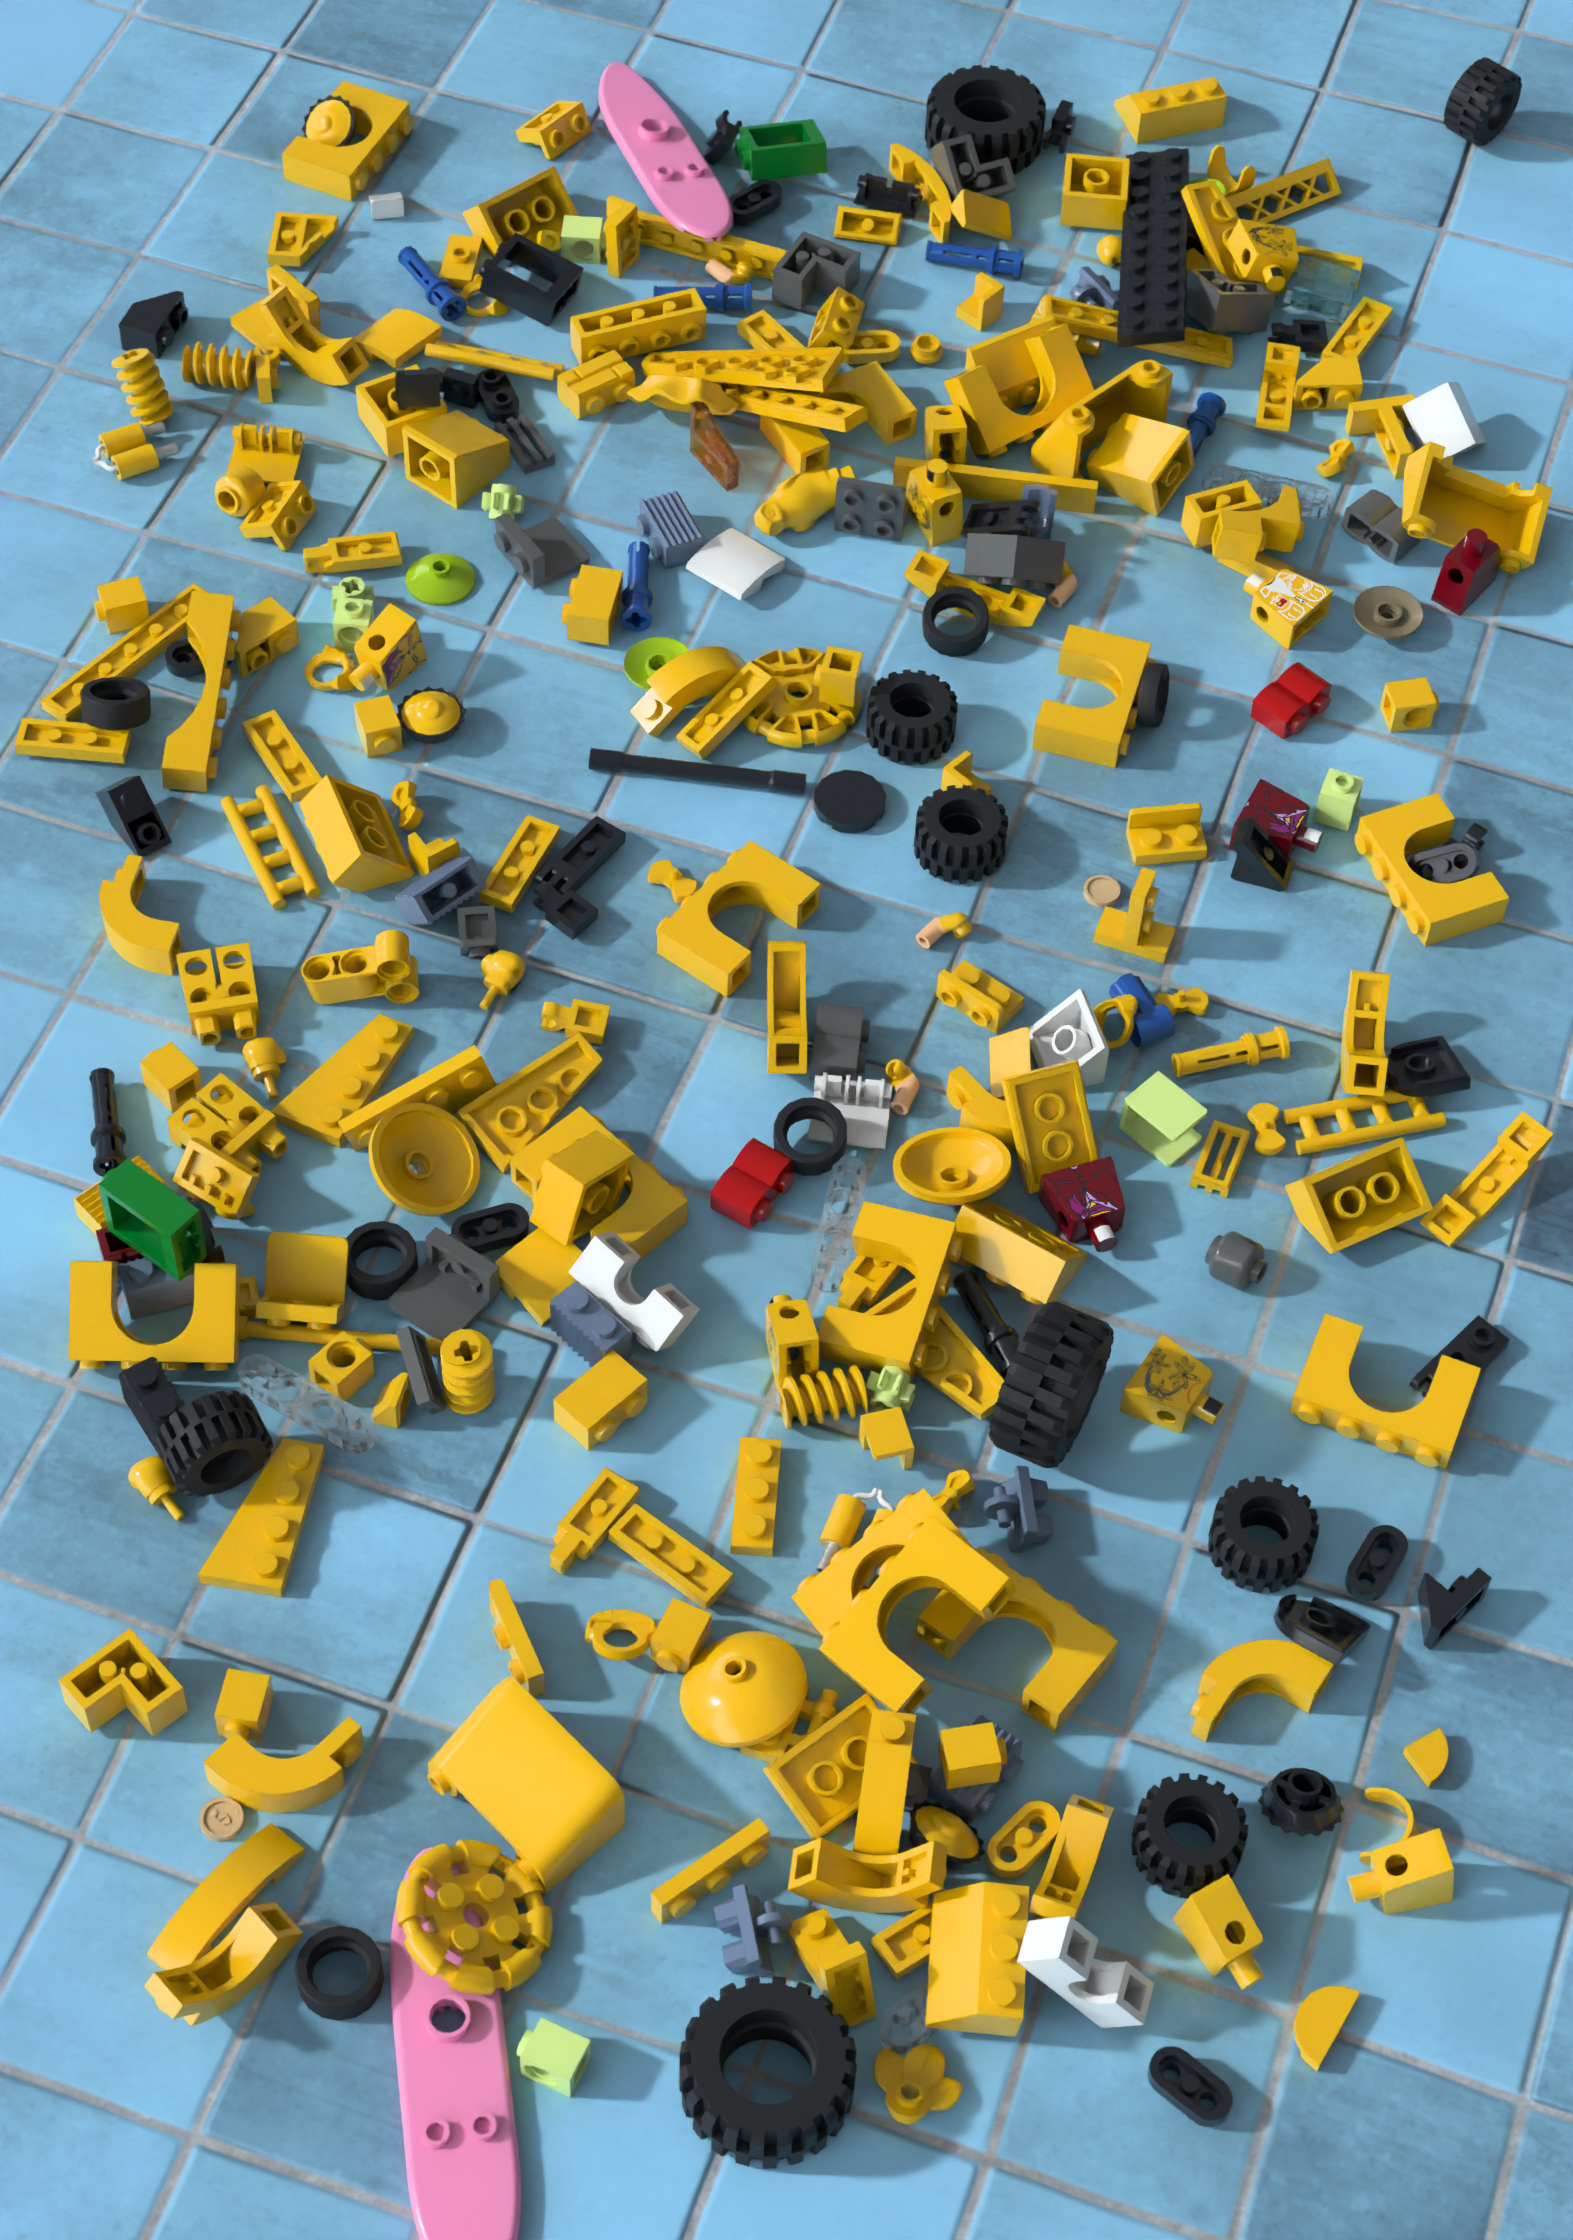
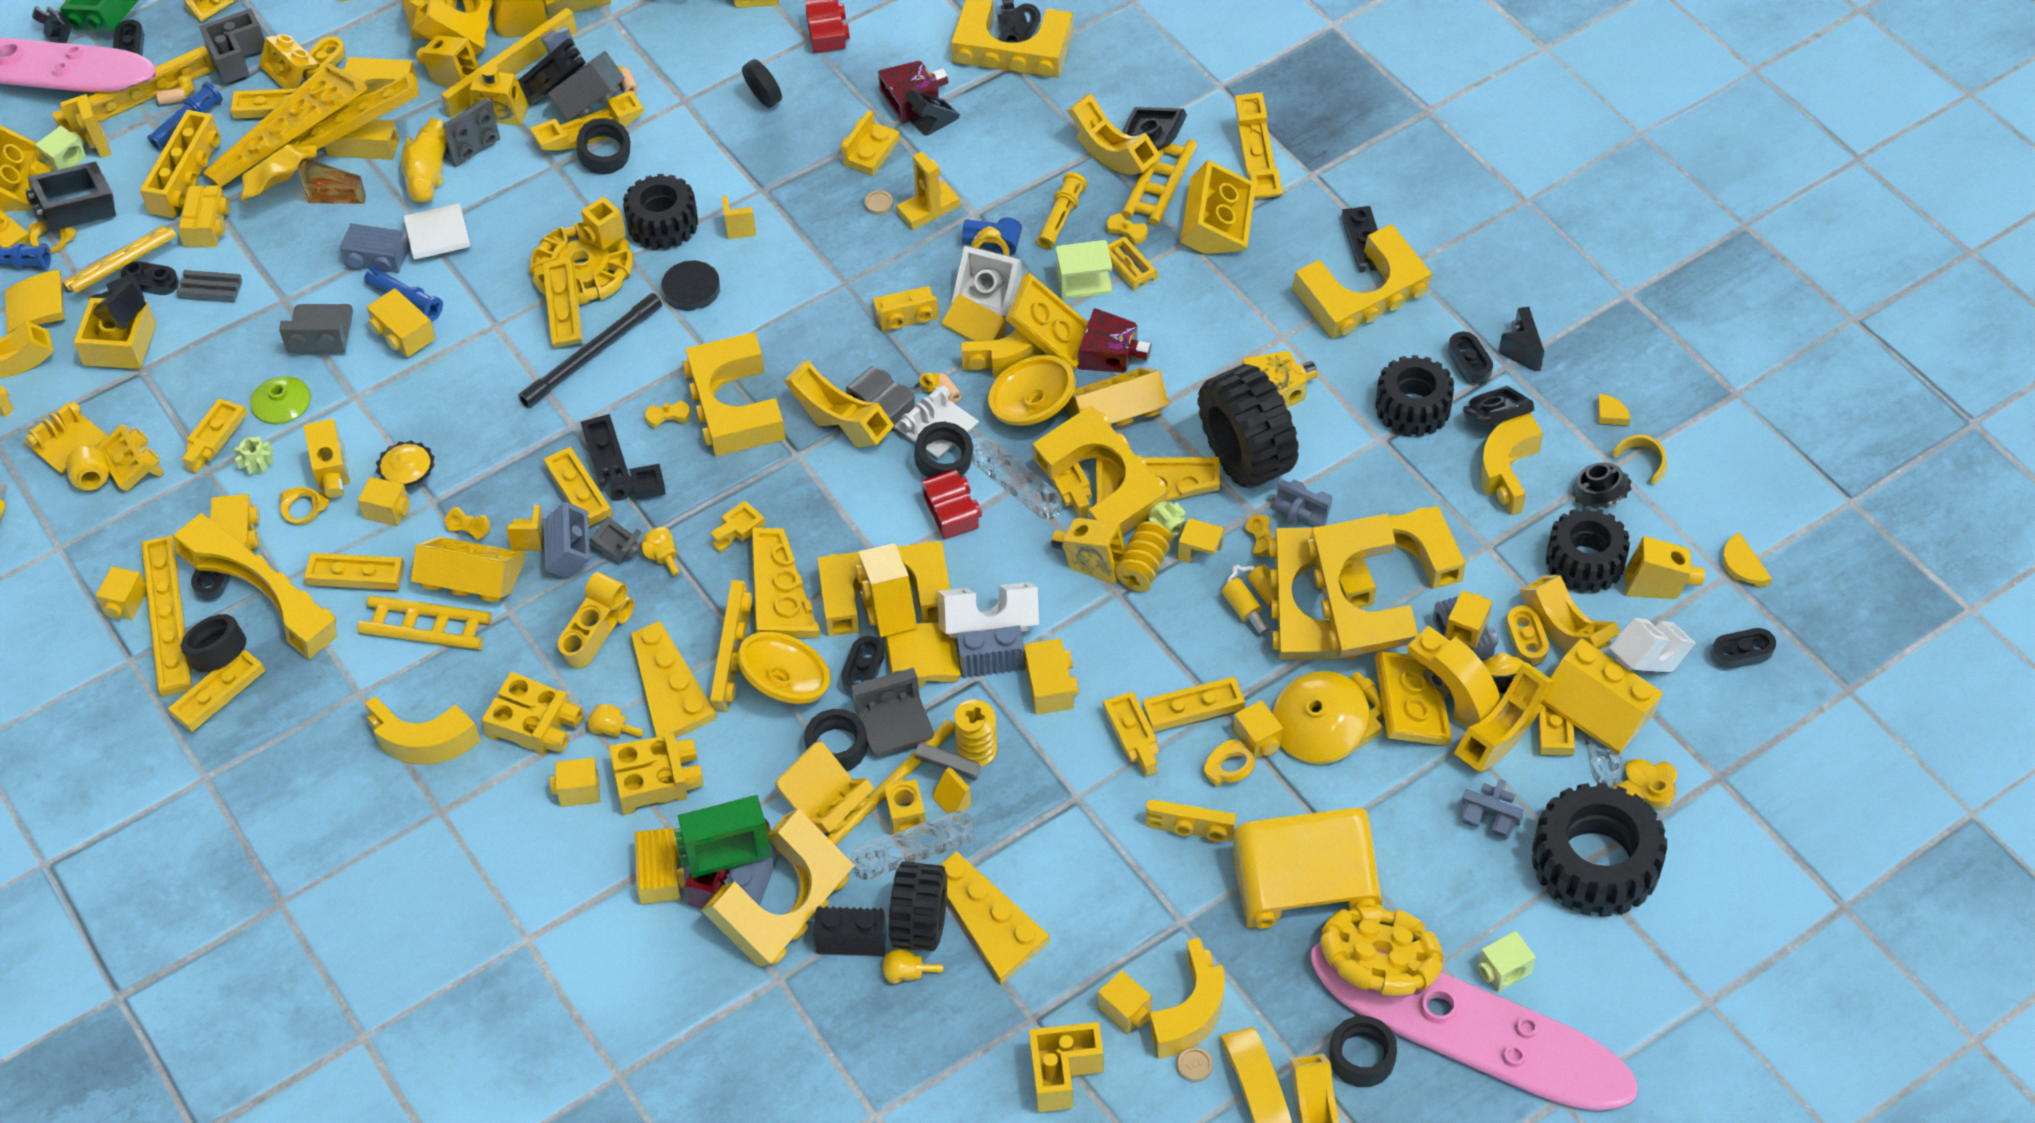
camera: 50 degrees left, 0 degrees up
black pin [89,1068,127,1177] -> none
black slope [95,775,172,857] -> none
yellow bracket [172,1138,261,1220] -> none
yellowish green brick [333,597,375,654] -> none
yellow slope [402,410,510,509] -> none
yellowish green gear [481,484,525,520] -> none
lime dish [624,637,690,691] -> none
yellow arch [630,646,746,738] -> none
yellow plate [651,1818,770,1924] -> none
yellow plate [730,1437,781,1557] -> none
yellow bracket [786,1907,877,2028] -> none
yellow plate [910,334,943,364] -> none
black tyre [914,785,1008,884] -> none
arm [916,912,972,949] -> none
black pin [953,1270,1019,1380] -> none
yellow arch [1032,624,1155,768] -> none
yellow piece [1154,987,1209,1017] -> none
dark grey head [1205,1231,1268,1290] -> none
yellowish green brick [1313,768,1365,832] -> none
yellow torso [1347,1828,1454,1915] -> none

